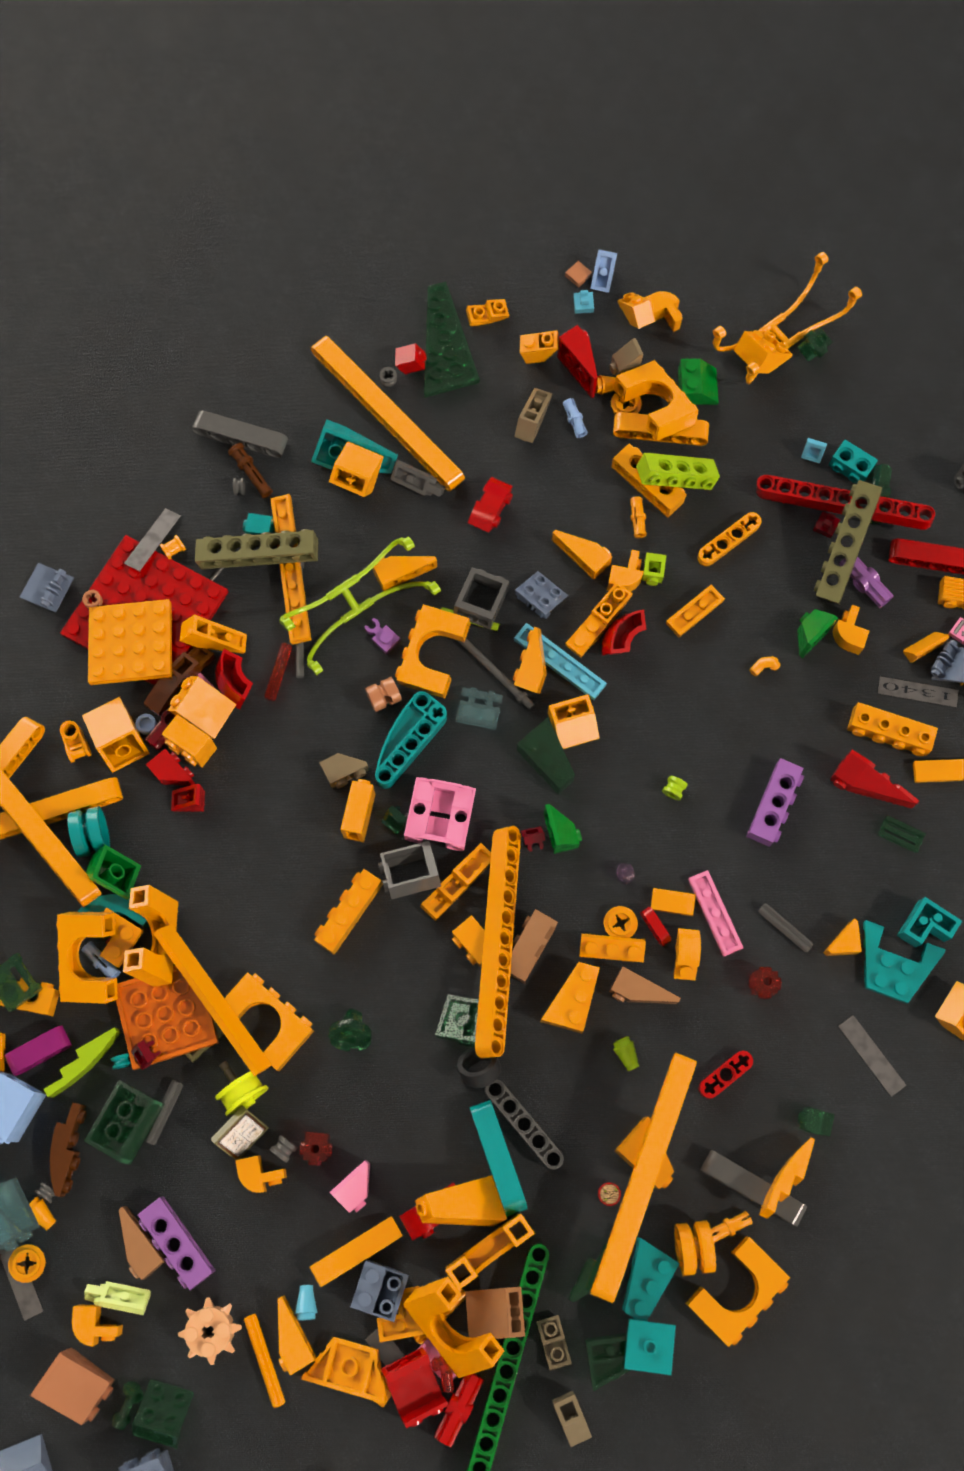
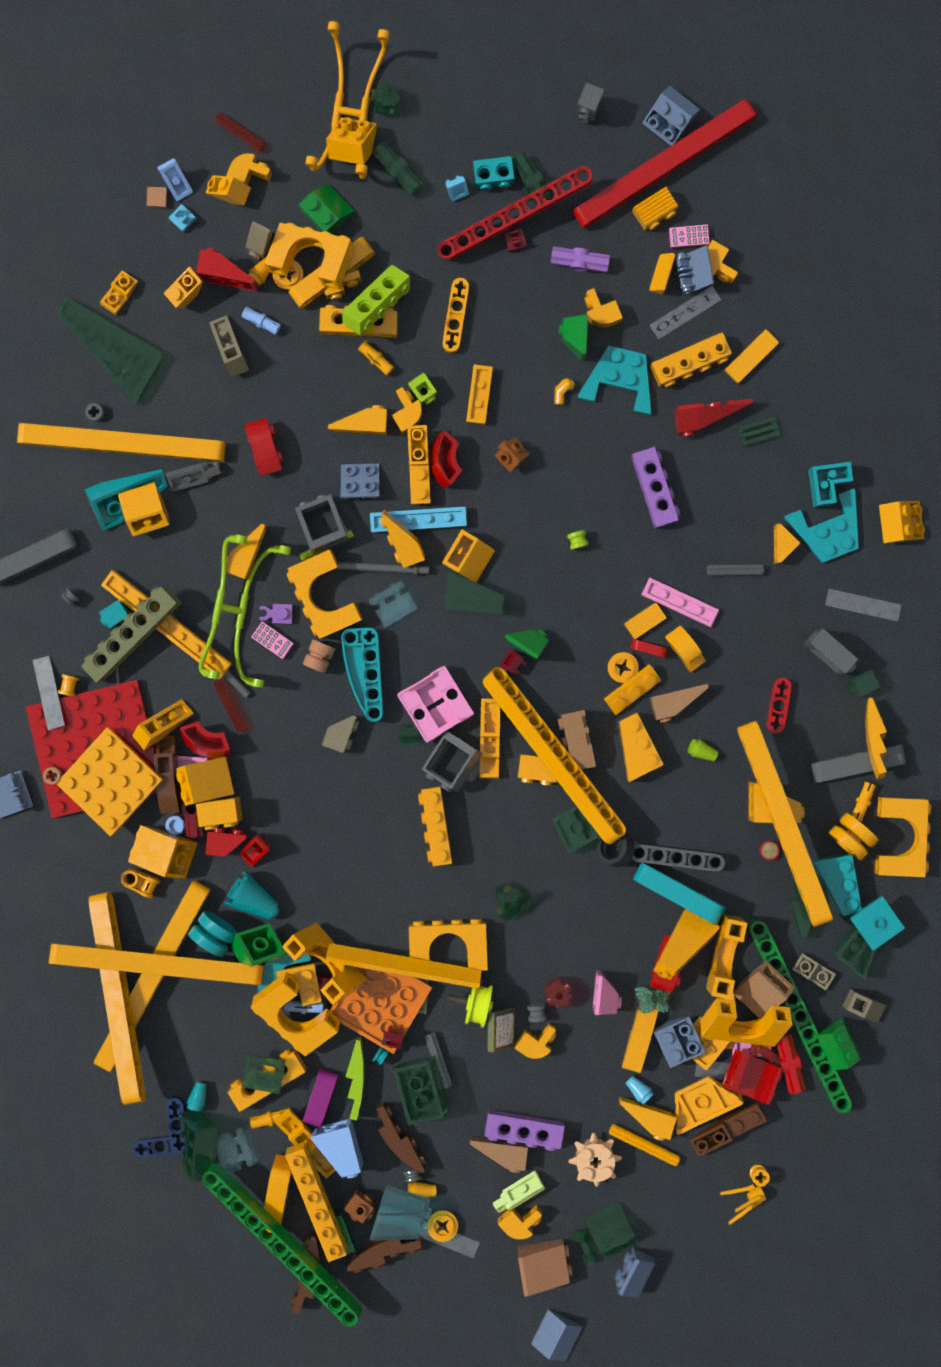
camera: 40 degrees left, 15 degrees up
reddish brown pin [228,443,273,498] -> none
light orange brick [340,779,375,842] -> none
red brick [395,343,426,374] -> none
clear purple plate [617,863,634,884] -> none
clear red brick [749,967,781,999] -> none
olive brick [814,480,882,605] -> none
none -> clear red axle [215,112,265,152]
none -> teal cone [224,871,280,920]
none -> tile [251,622,294,659]
none -> light orange slope [325,270,362,301]
none -> clear green piece [372,142,423,196]
none -> dark orange brick [495,437,530,472]
none -> teal wing [577,346,651,415]
none -> clear green animal [634,986,671,1013]
none -> reddish brown slope [689,1102,767,1157]
none -> dark grey window [804,628,858,674]
none -> green slope [816,1018,861,1070]

